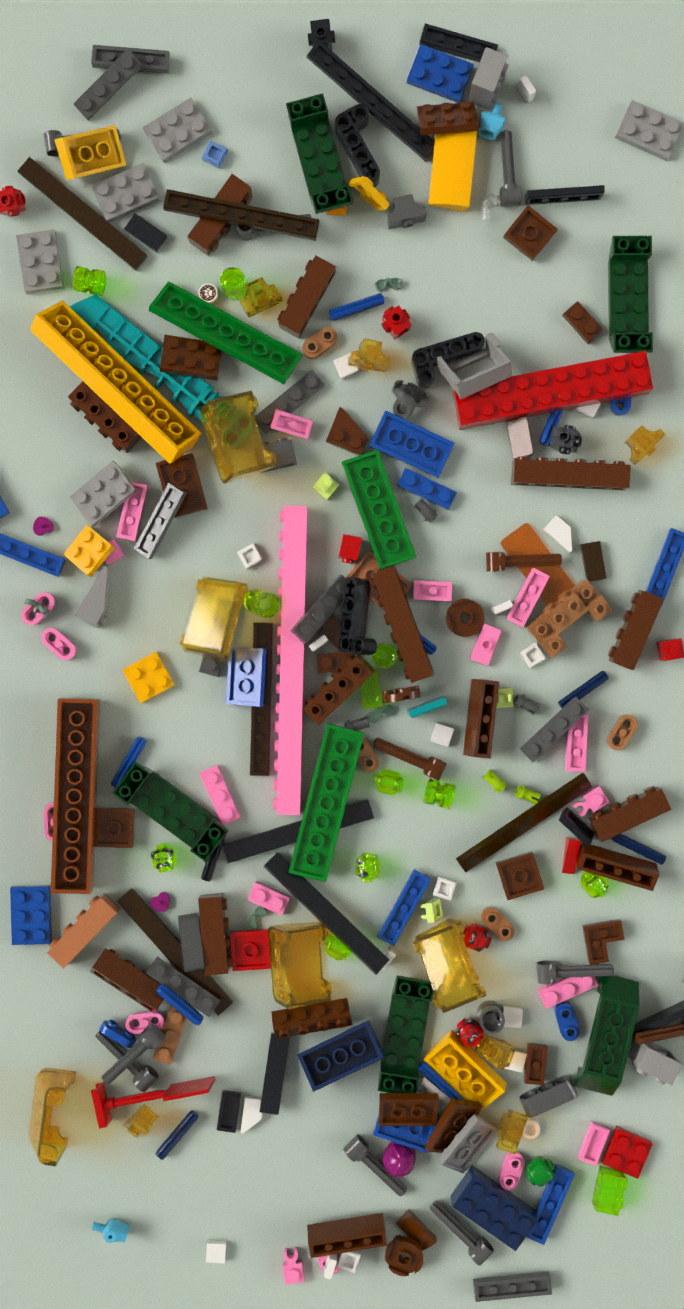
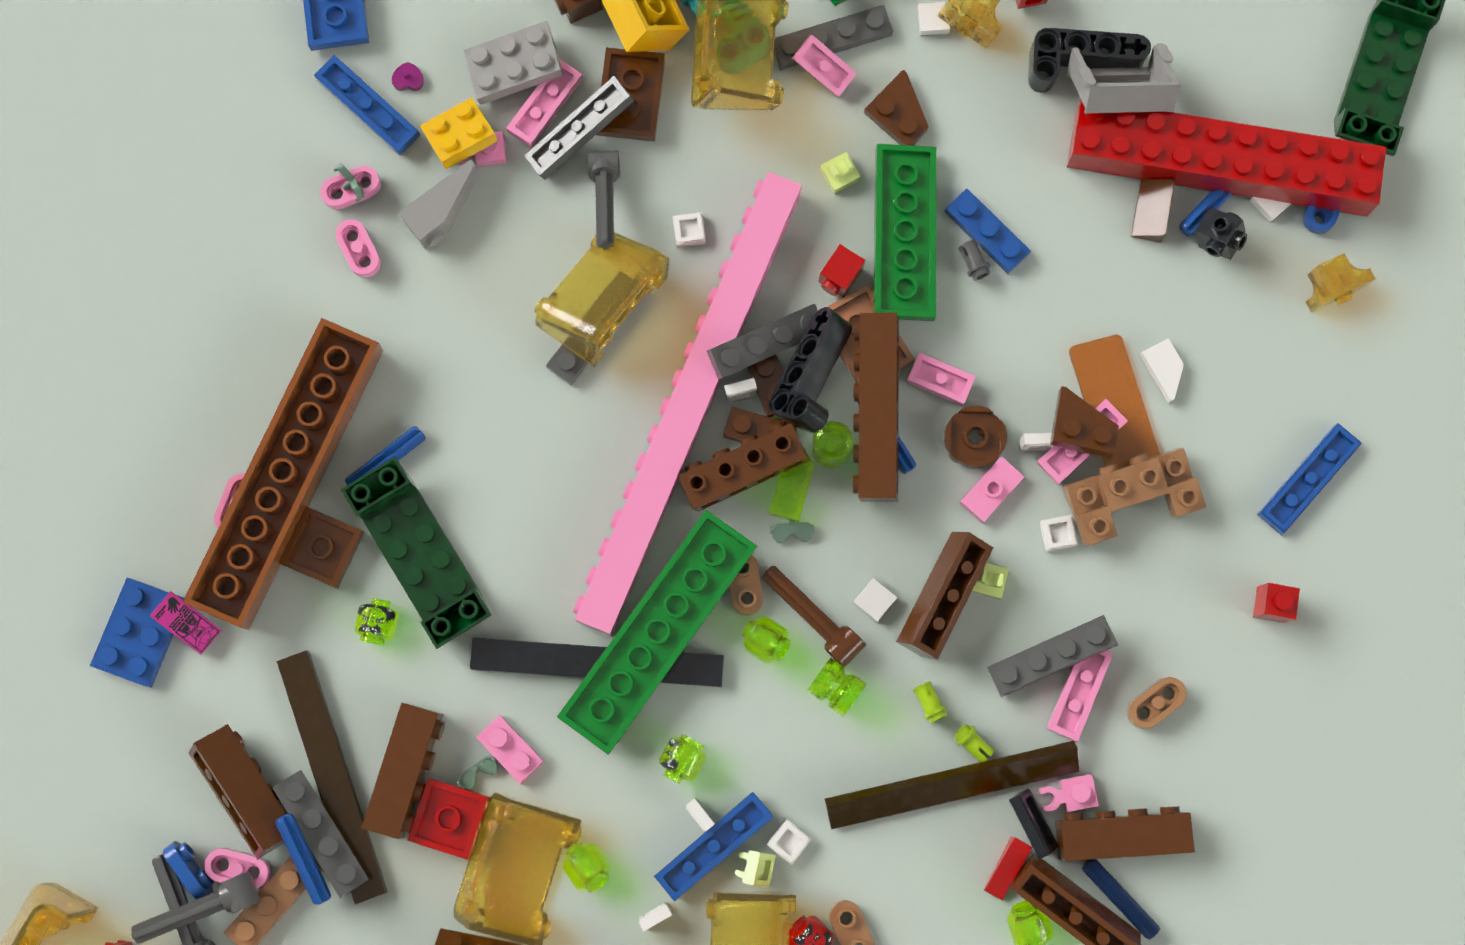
camera: 20 degrees right, 10 degrees down
nougat brick [47,893,120,969] -> none
yellow plate [122,652,175,703] -> none
magenta piece [150,892,170,912] -> none
dark grey beam [178,913,204,972] -> none
bright pink plate [200,765,241,825] -> none
black axle [201,835,226,882] -> none
plate [226,647,267,707] -> none
clear neon green wheel [245,589,279,618] -> none
dark brown tile [250,623,273,776] -> none
dark grey brick [254,437,297,473] -> none
black tile [264,852,389,975] -> none
dark grey pin [344,716,370,731] -> none
blue plate [369,410,455,479] -> none
reddish brown plate [382,685,421,703] -> none
dark grey tile [392,380,429,418] -> none
teal tile [406,696,448,718] -> none
reddish brown axle [486,552,562,572] -> none
reddish brown plate [495,851,544,900] -> none
reddish brown brick [511,456,631,491] -> none
dark grey pin [514,694,540,715] -> none
dark blue axle [558,671,609,709] -> none
reddish brown plate [562,301,603,344] -> none
dark brown tile [580,541,607,582] -> none
reddish brown brick [608,590,664,671] -> none
none -> dark pink tile [150,591,222,655]
none -> dark grey axle [588,150,620,250]
none -> white tile [686,798,715,831]
none -> reddish brown wing [1050,386,1119,458]

